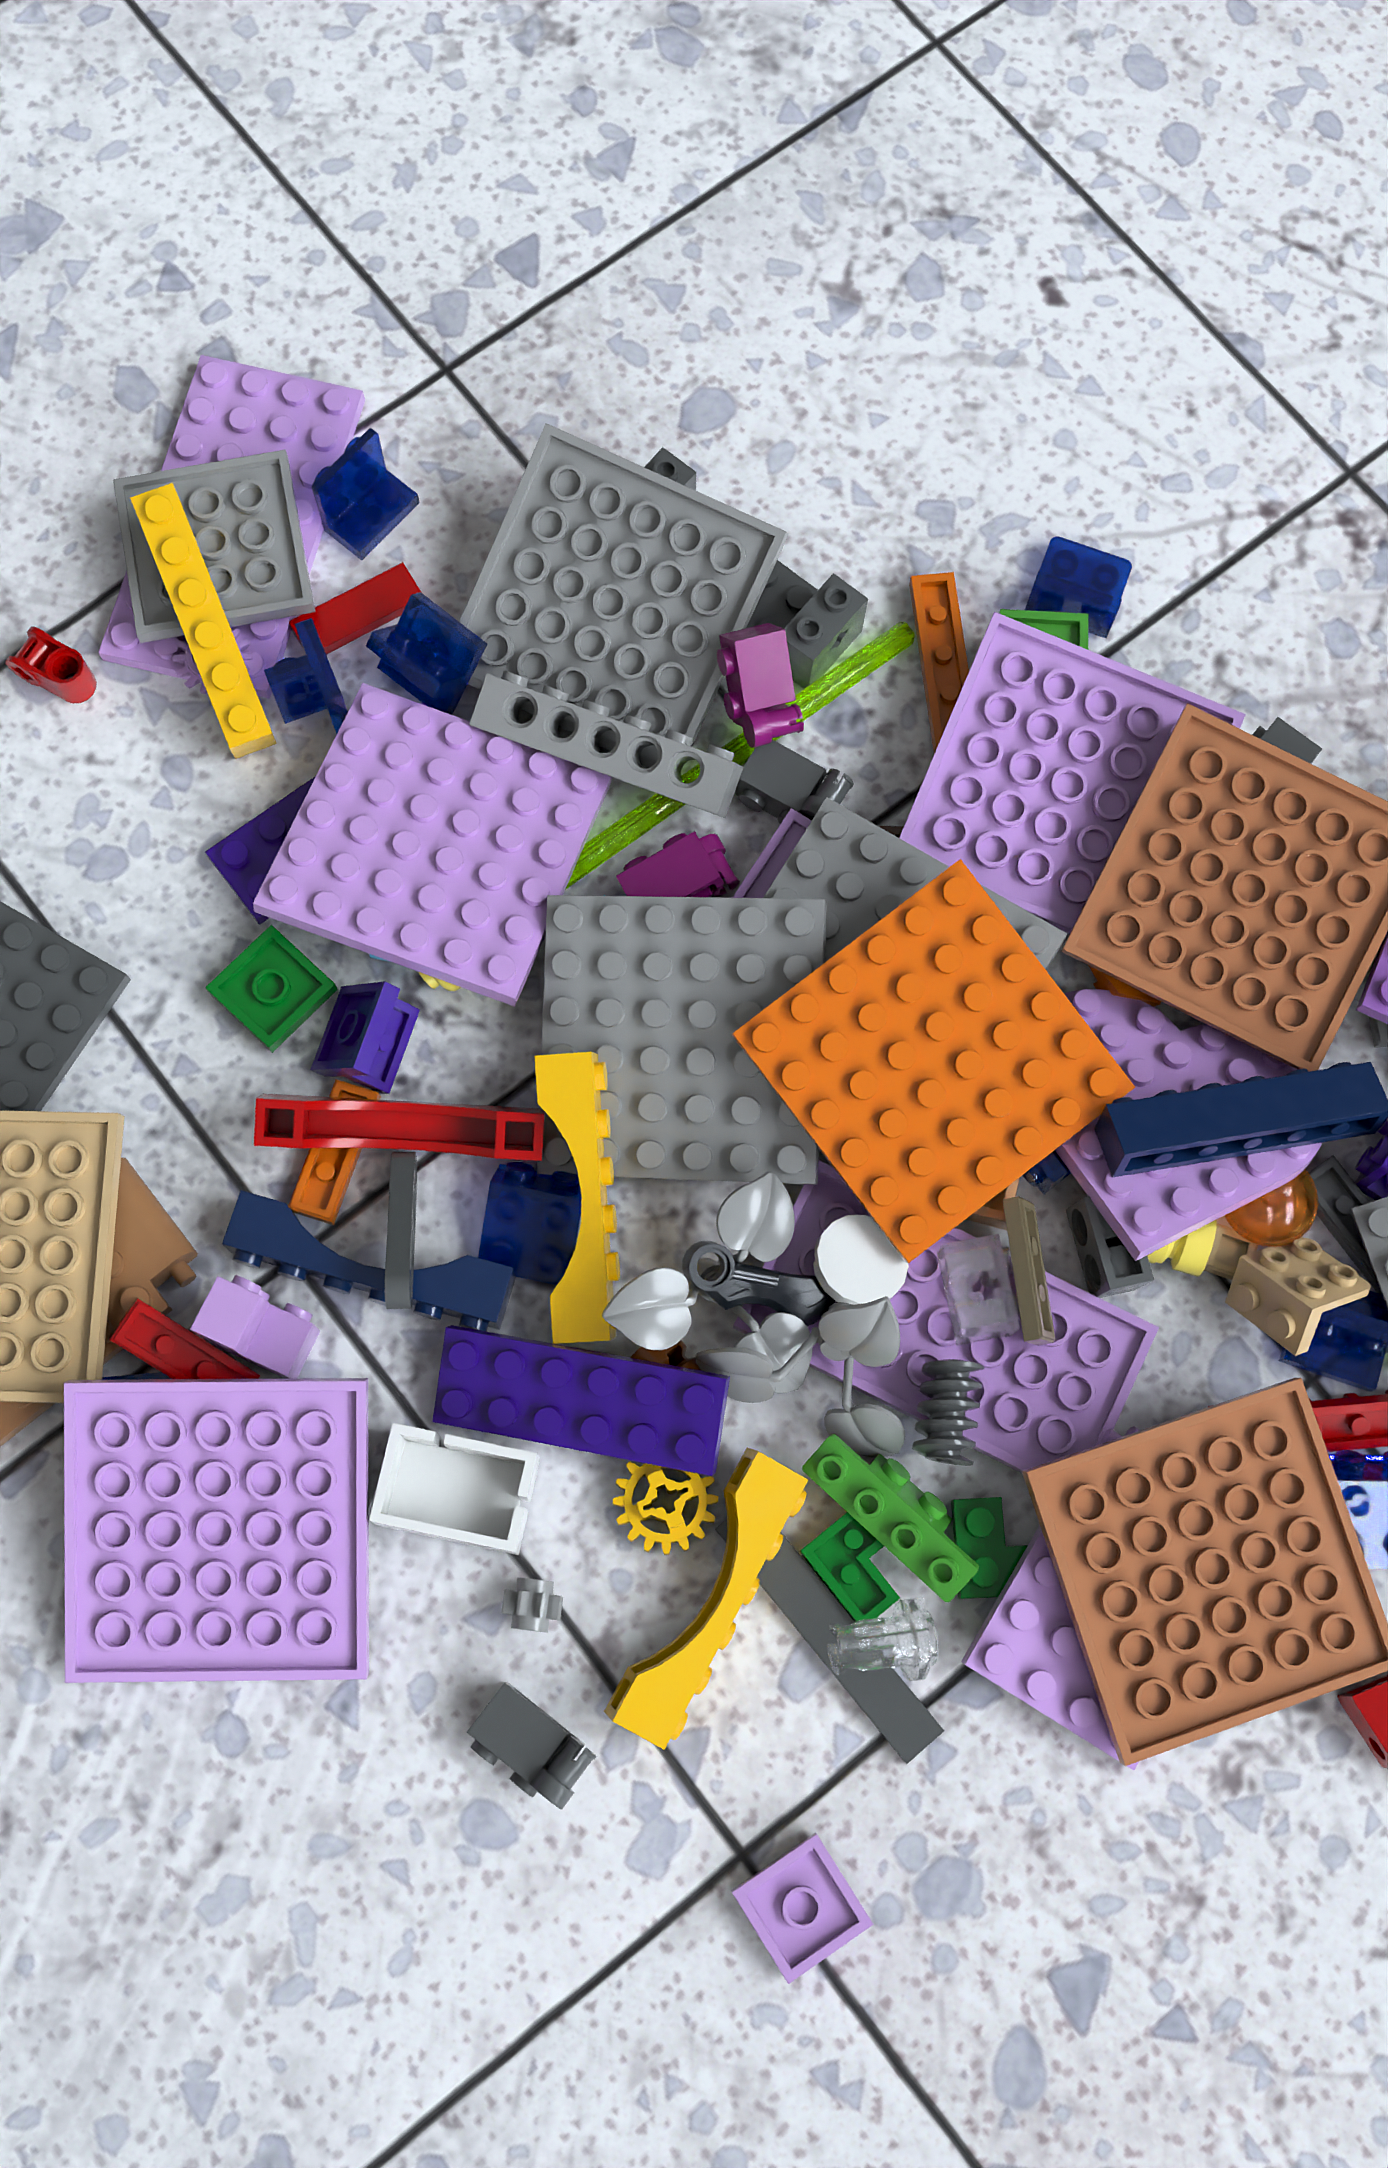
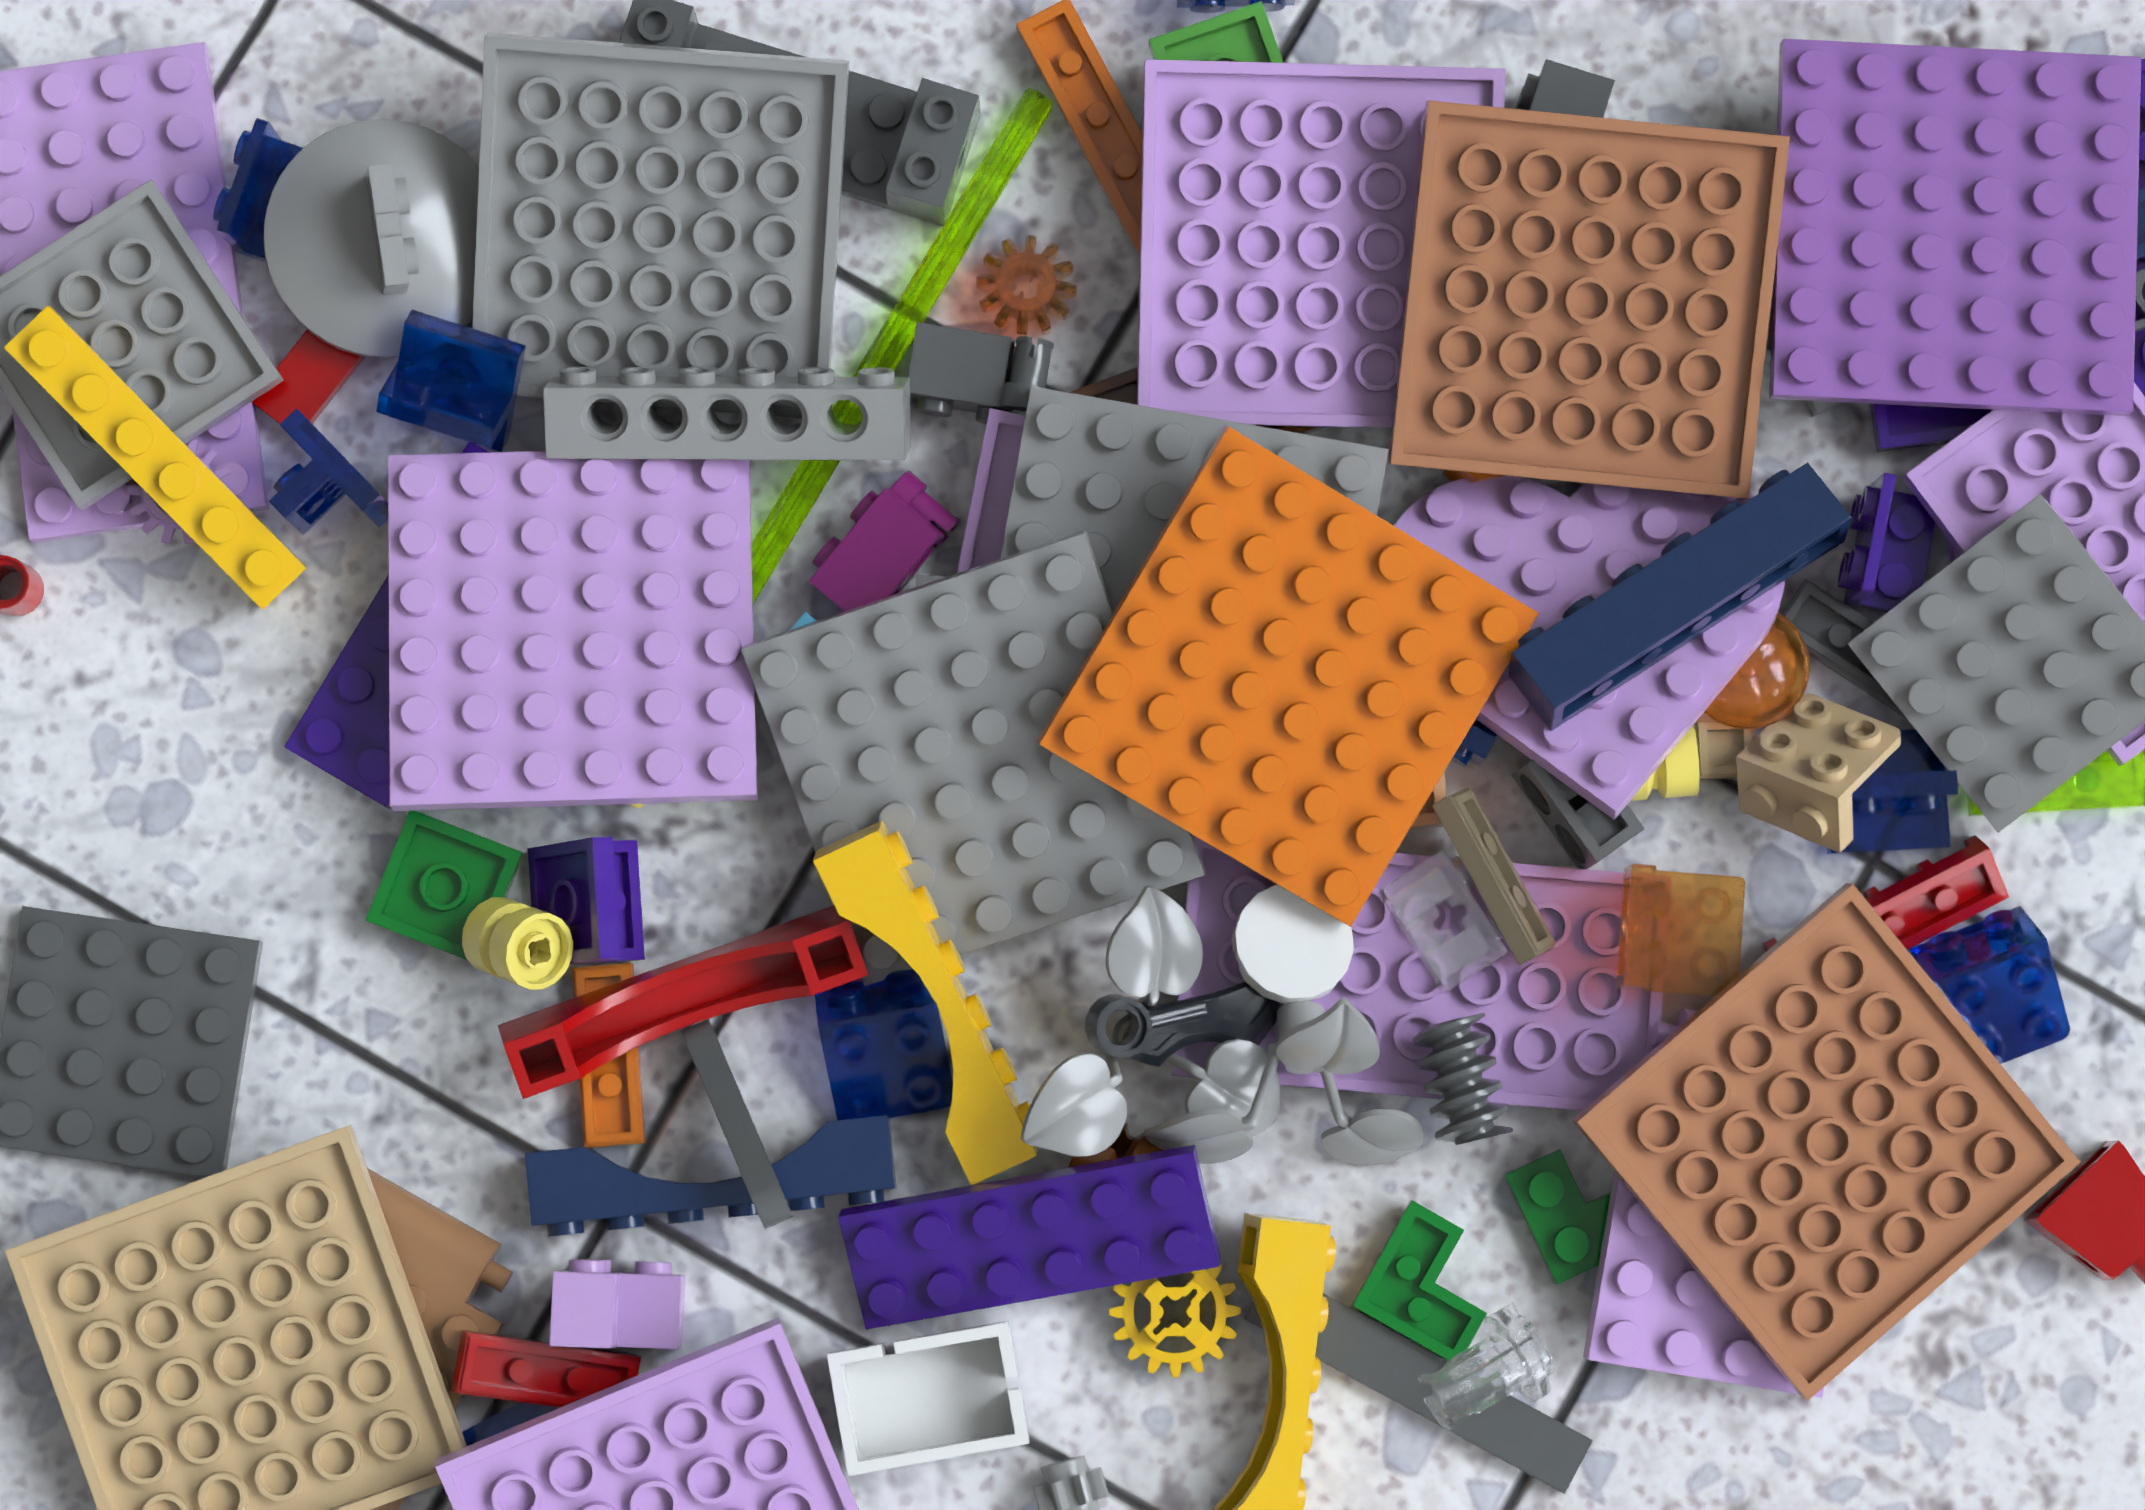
camera: 20 degrees left, 10 degrees up
magenta hinge [717,623,804,748] -> none
bright green bracket [802,1434,979,1602] -> none
none -> light grey bracket [263,119,479,359]
none -> light yellow wheel [462,897,573,990]
none -> clear orange gear [976,235,1077,337]
none -> clear orange bracket [1616,864,1745,997]

